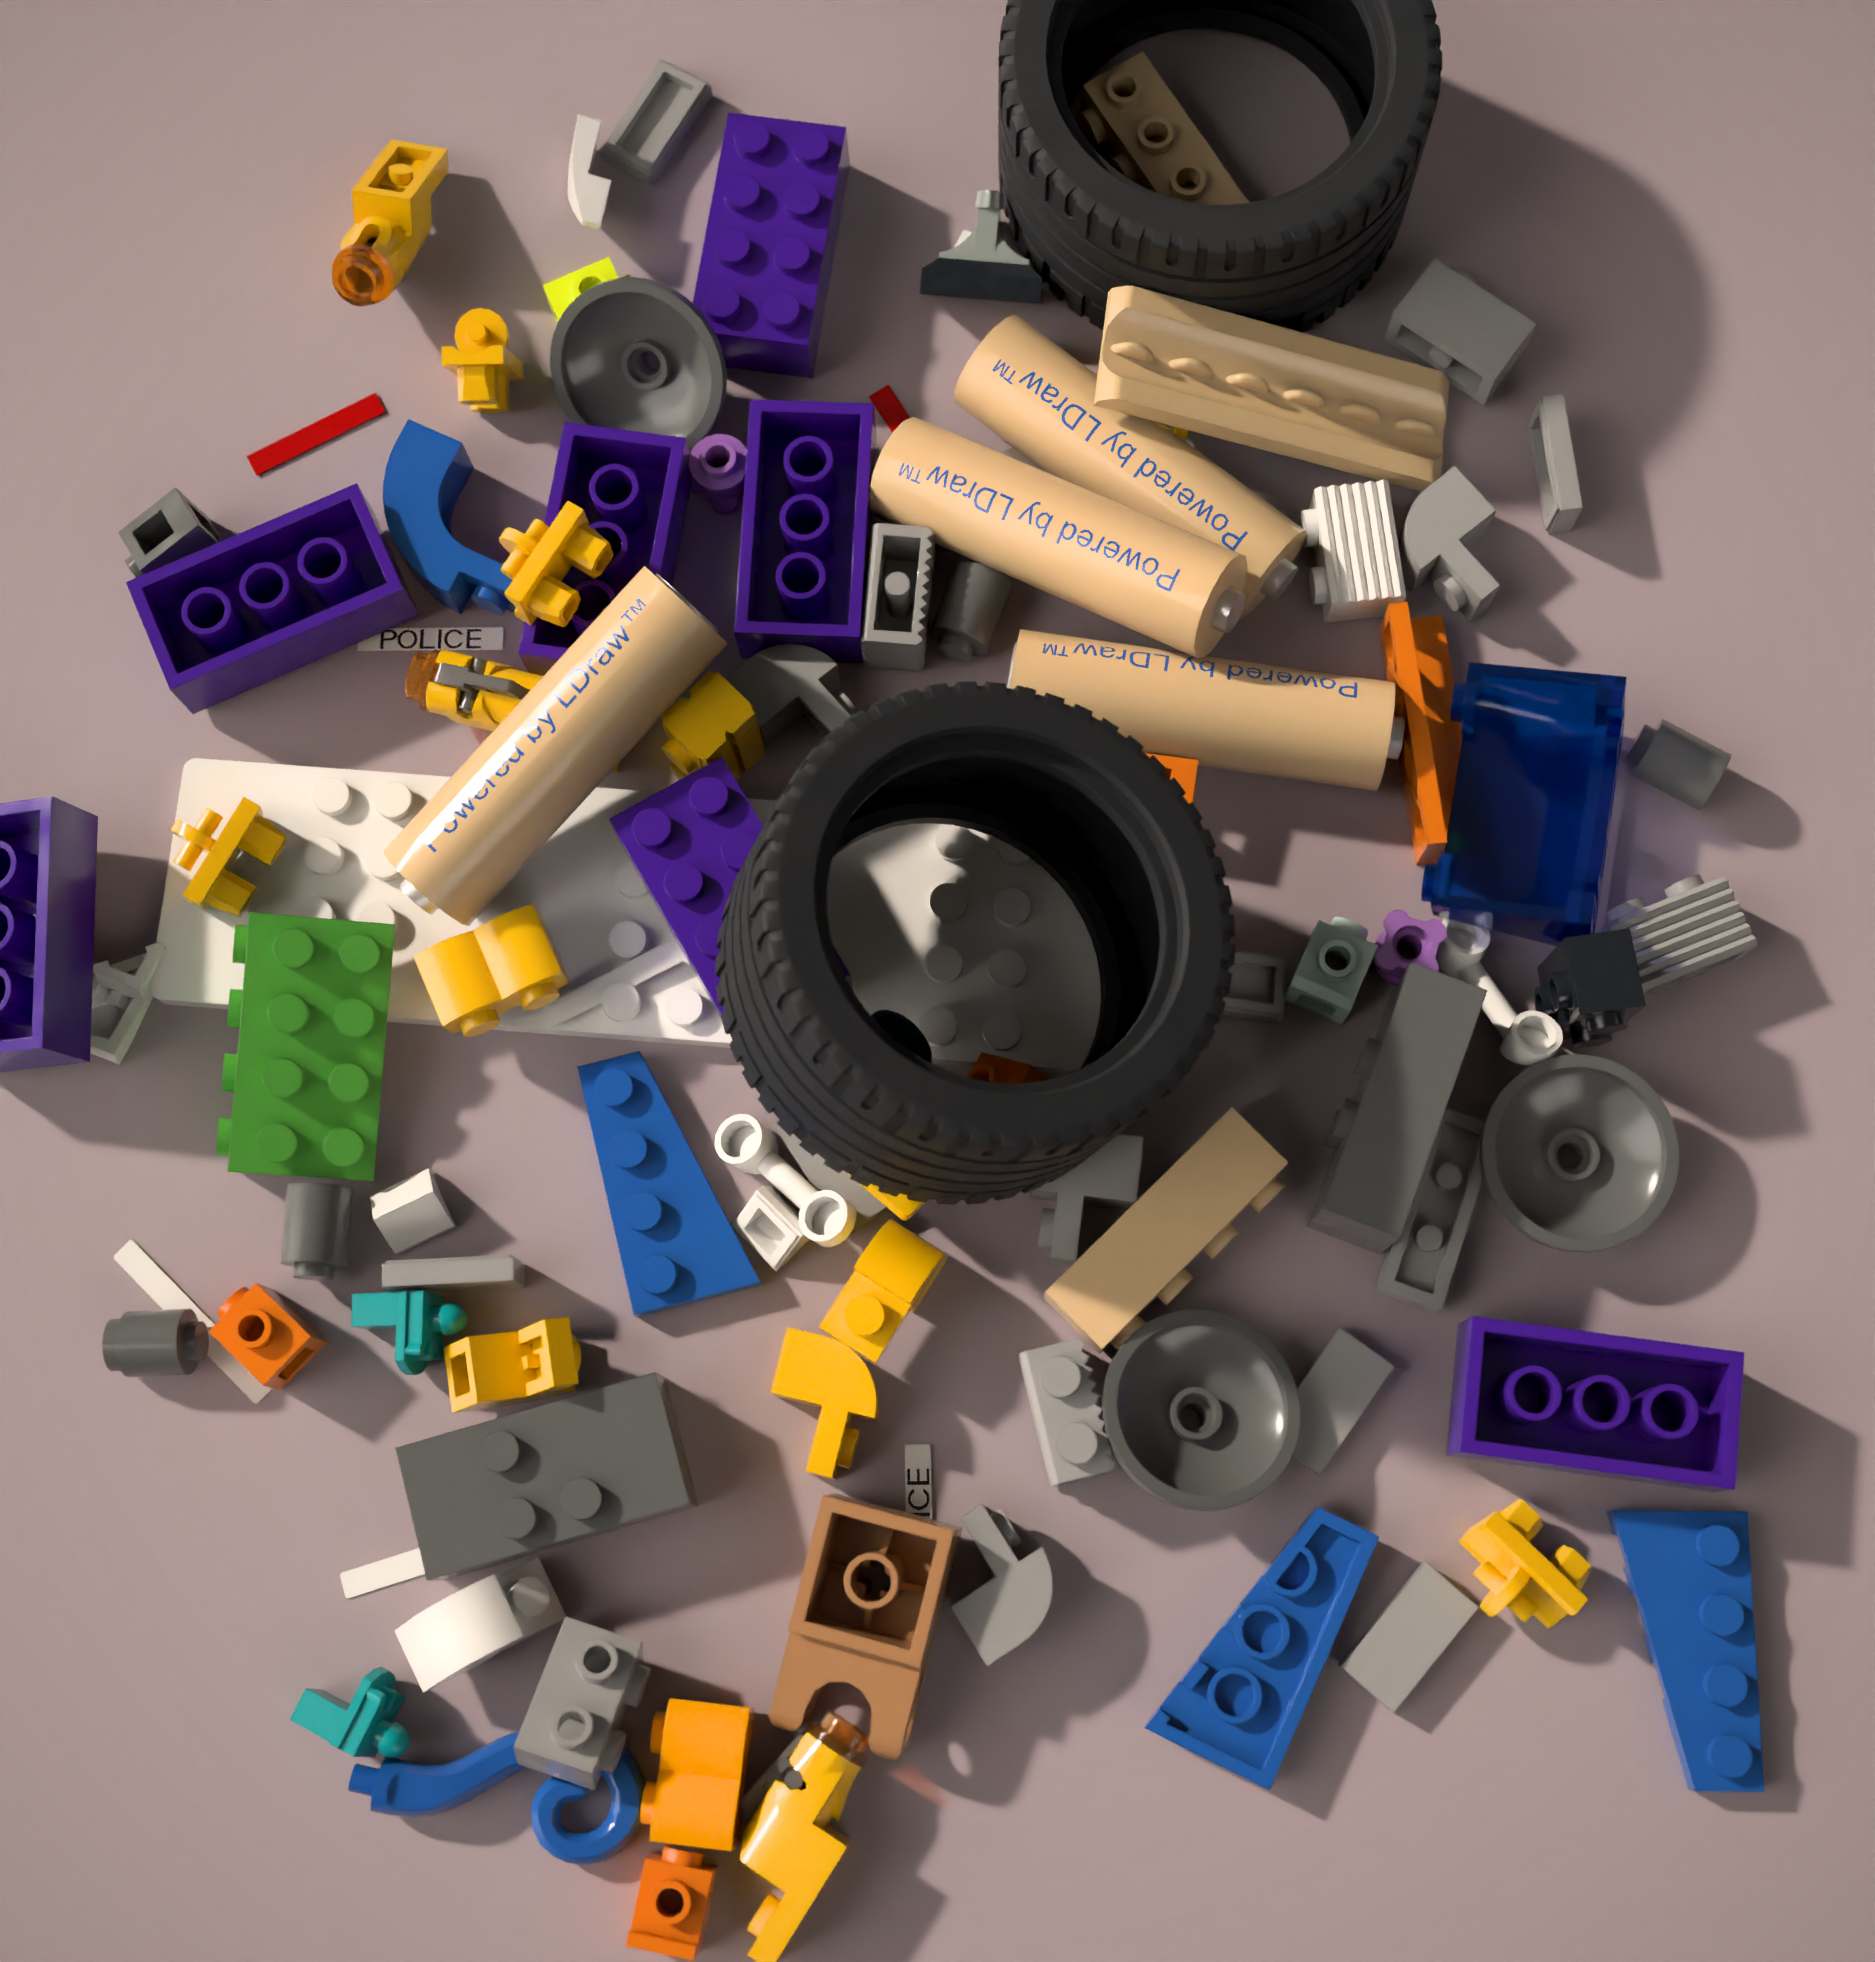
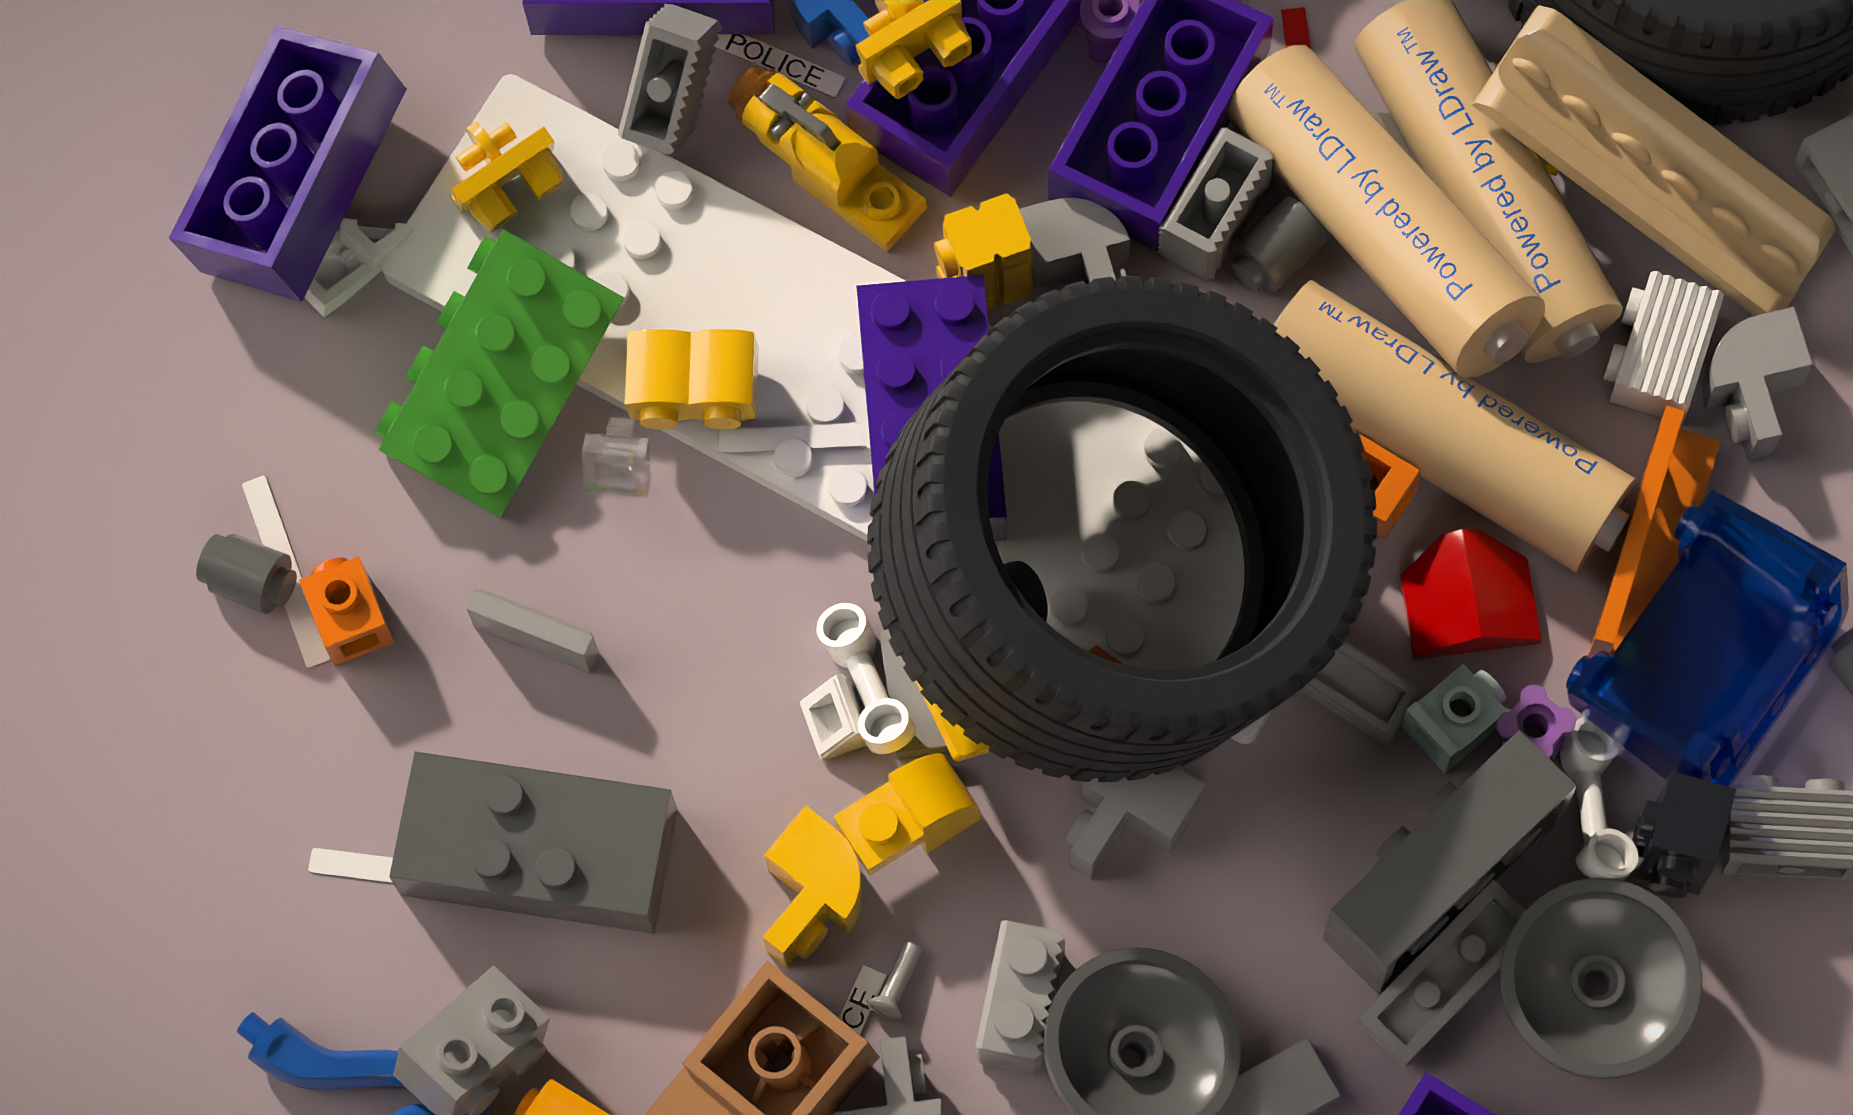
camera: 25 degrees right, 5 degrees down
dark grey brick [281,1183,353,1280] -> none
teal piece [290,1667,410,1758] -> none
teal piece [351,1290,468,1375] -> none
white slope [370,1168,456,1255] -> none
tan piece [384,566,728,926] -> none
white brick [395,1557,567,1692] -> none
yellow brick [443,1317,581,1413] -> none
blue wing [577,1051,763,1318] -> none
tan brick [1044,1107,1289,1355] -> none
none -> clear tile [582,418,651,498]
none -> light grey brick [618,4,722,155]
none -> light grey piece [867,942,923,1021]
none -> red slope [1400,529,1542,660]

